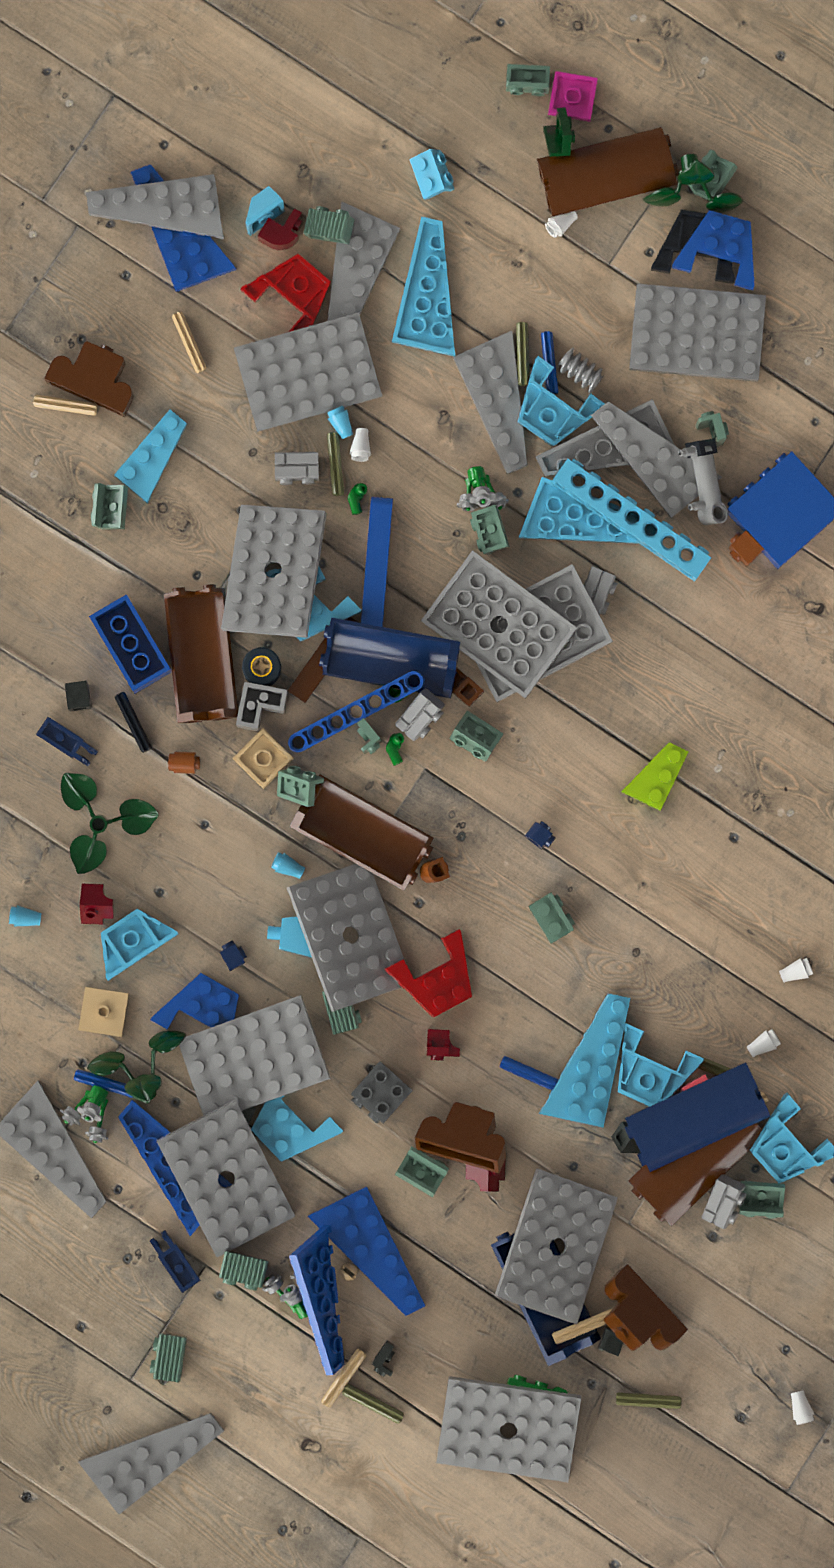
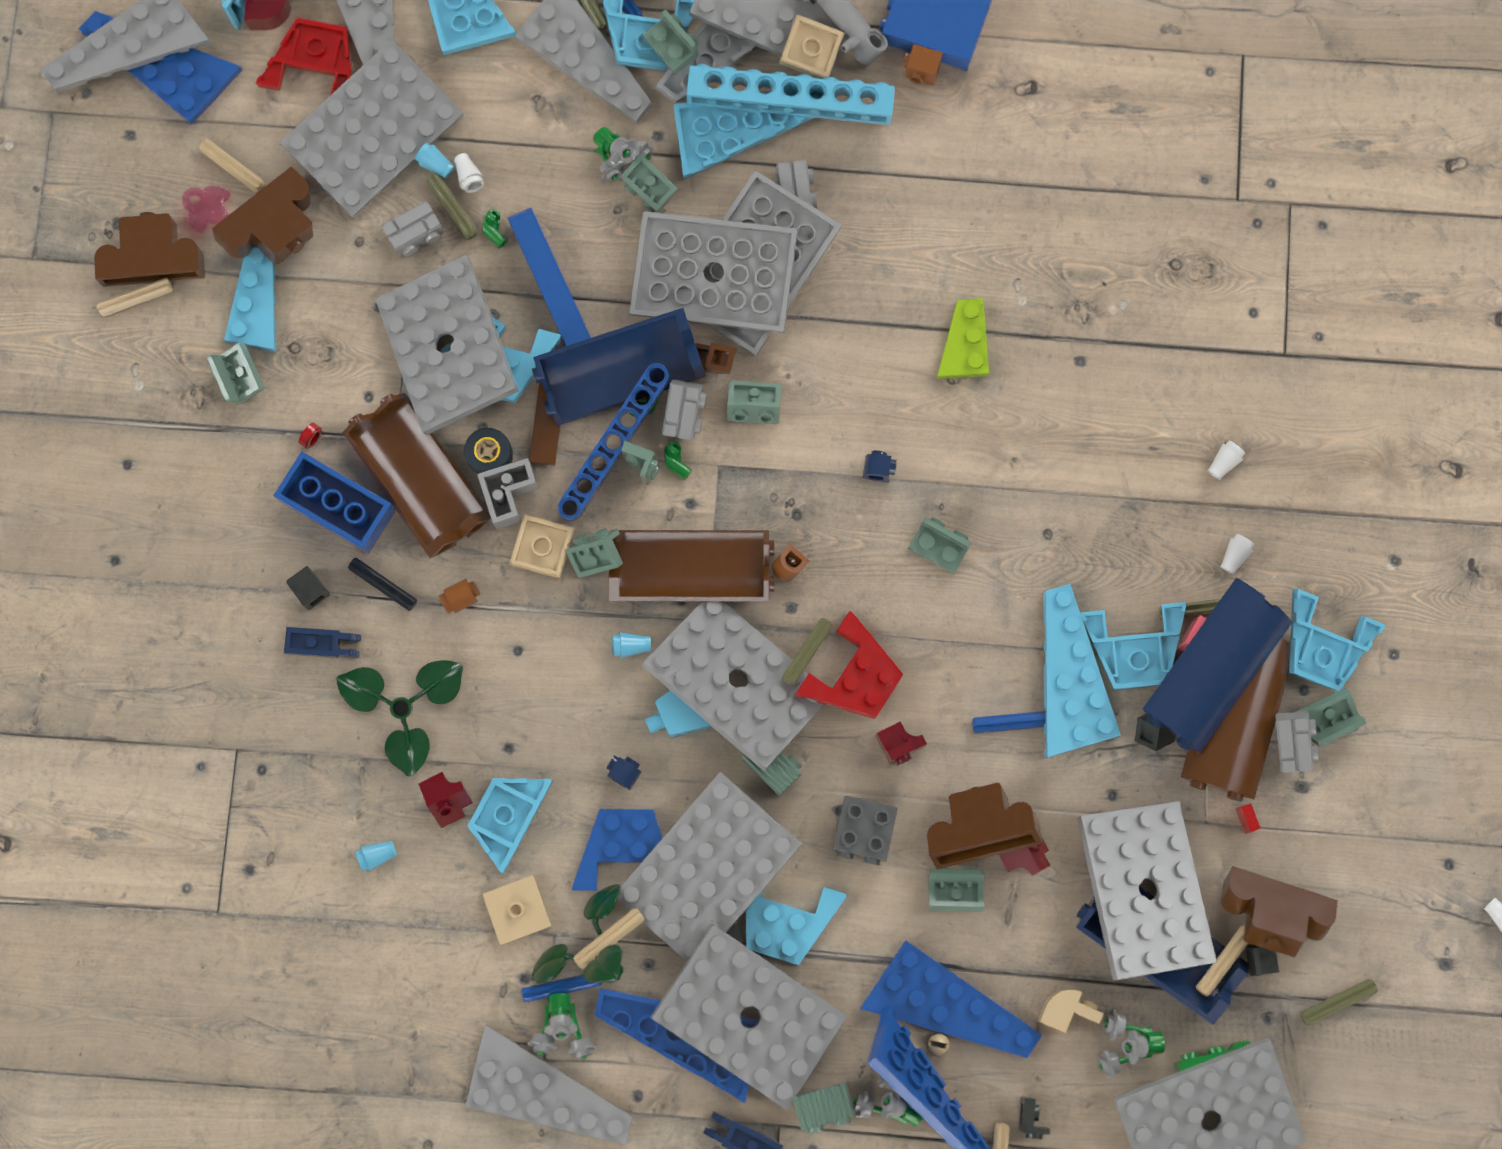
camera: 25 degrees left, 5 degrees down
none -> clear pink plate [182,185,231,233]
none -> reddish brown brick [212,167,314,265]
none -> red tile [298,422,322,449]
none -> tan axle [573,908,644,969]
none -> sand green bracket [643,10,699,74]
none -> tan plate [779,14,844,79]
none -> olive axle [782,618,832,685]
none -> tan brick [1037,989,1104,1033]
none -> light grey plant [1098,1008,1165,1079]
none -> red tile [1236,803,1261,834]

